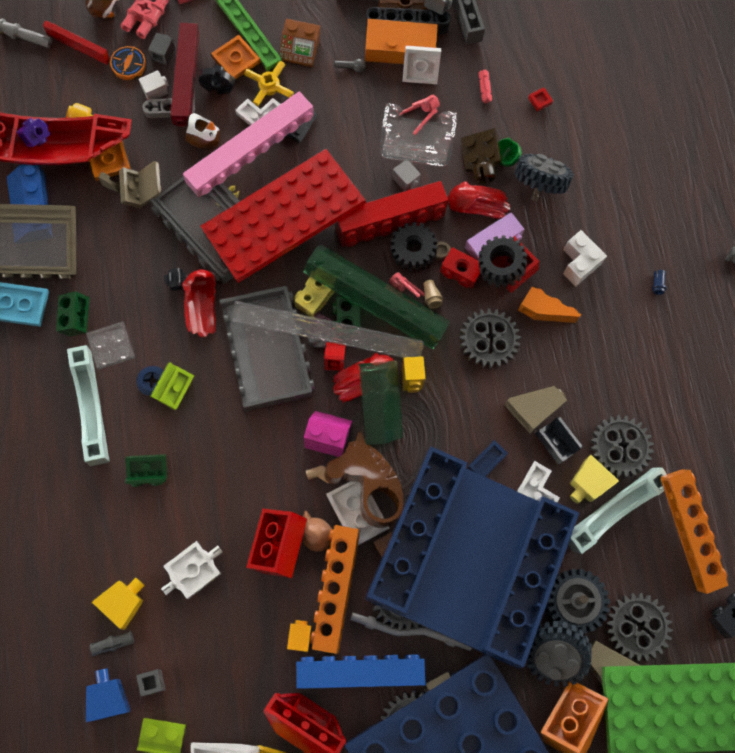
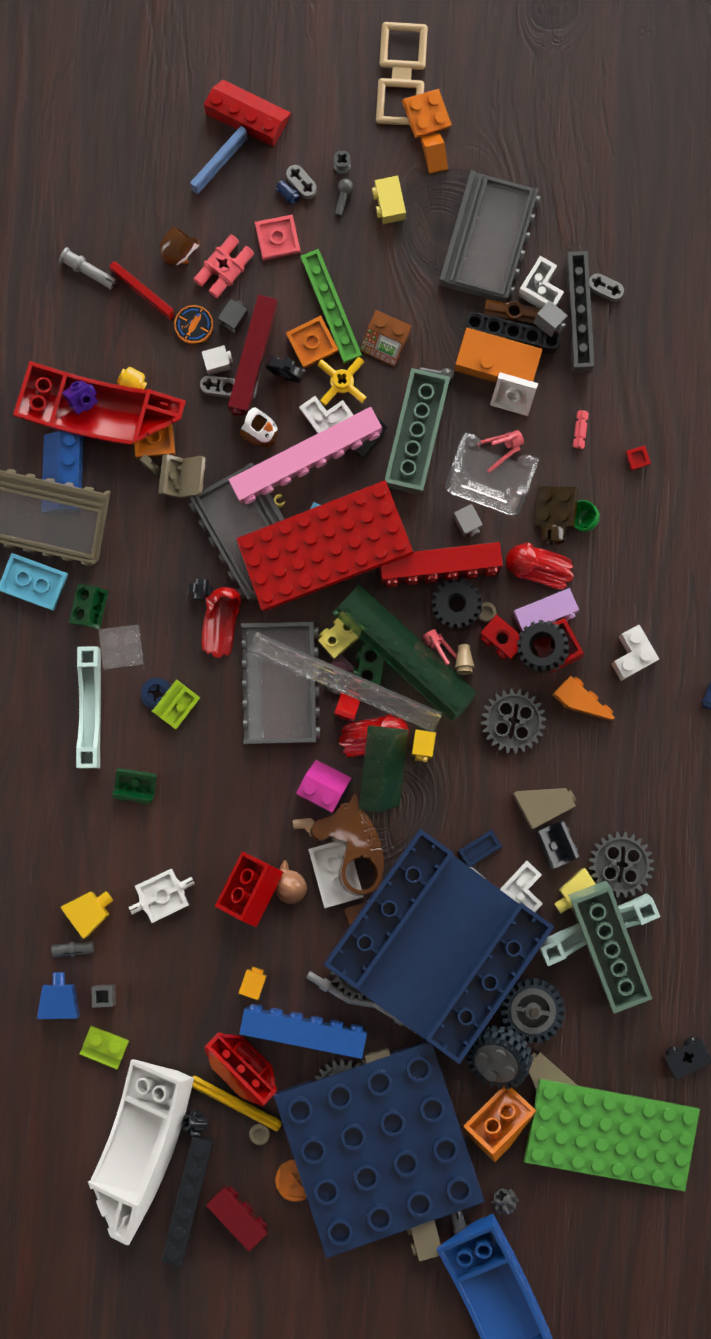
camera: 20 degrees right, 10 degrees up
orange brick [310,525,361,654] -> none
black wheel [514,153,574,201] -> none
dark grey gear [605,593,673,661] -> none
orange brick [660,470,728,594] -> none
none -> sand green brick [385,368,450,496]
none -> sand green brick [568,881,652,1013]

